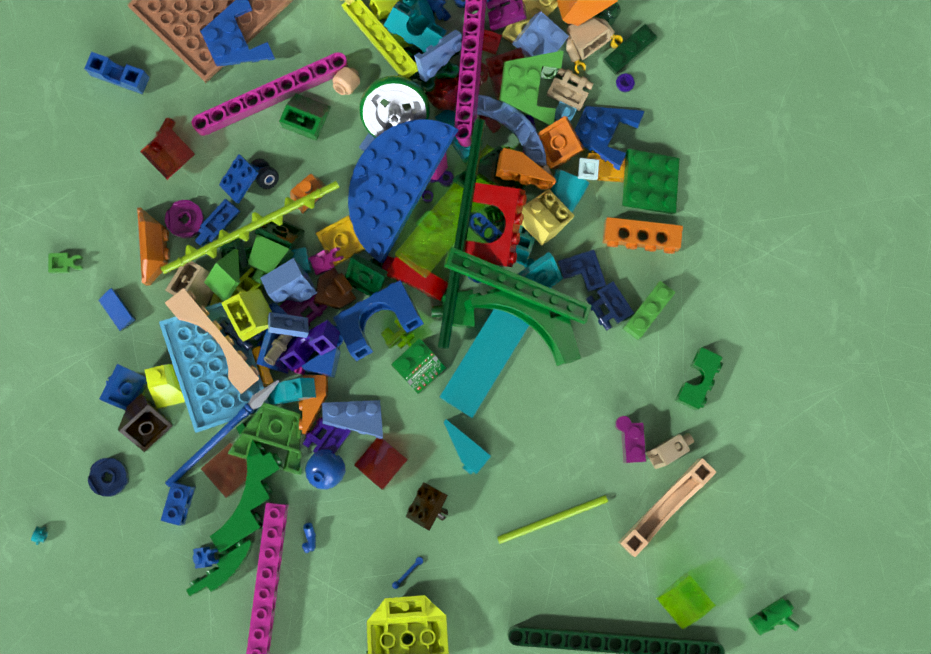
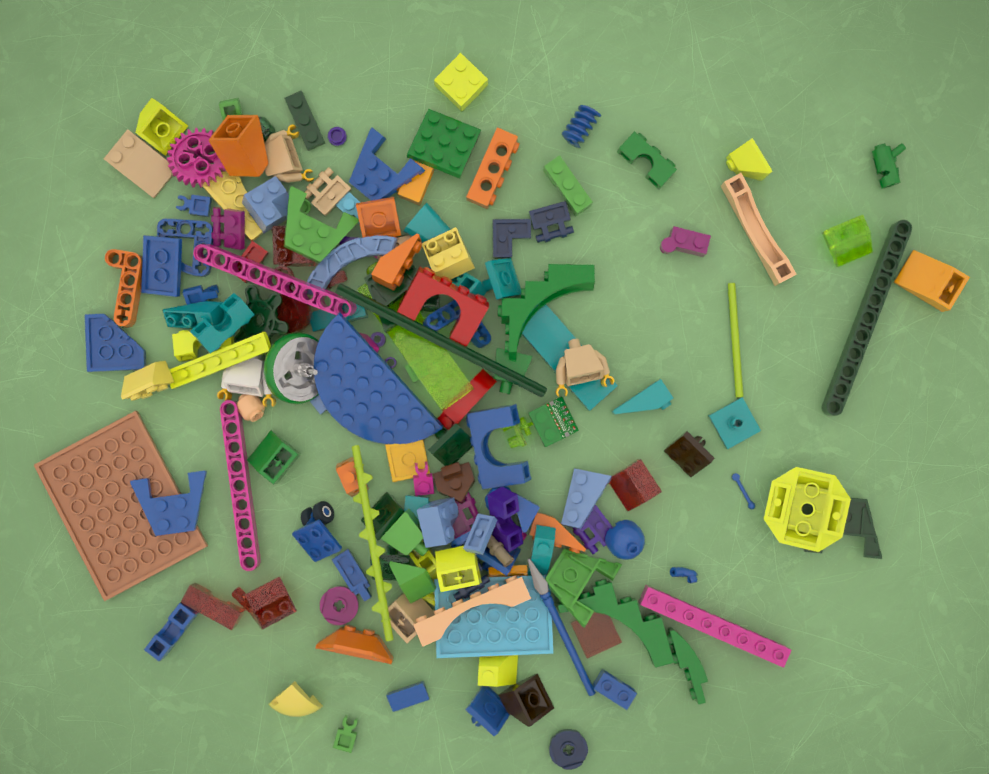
camera: 70 degrees left, 5 degrees up
blue plate [193,547,219,569] -> none
medium blue wing [414,30,462,82] -> none
green plate [444,247,592,324] -> none
light aqua plate [578,158,599,180] -> none
tan torso [645,433,694,469] -> none
none -> clear red arch [181,583,245,630]
none -> white torso [217,355,276,407]
none -> light yellow brick [268,681,323,717]
none -> neon yellow brick [434,53,488,112]
none -> tan torso [555,339,614,397]
none -> blue piece [562,105,601,148]
none -> teal tile [708,397,761,449]
none -> neon yellow slope [726,138,773,181]

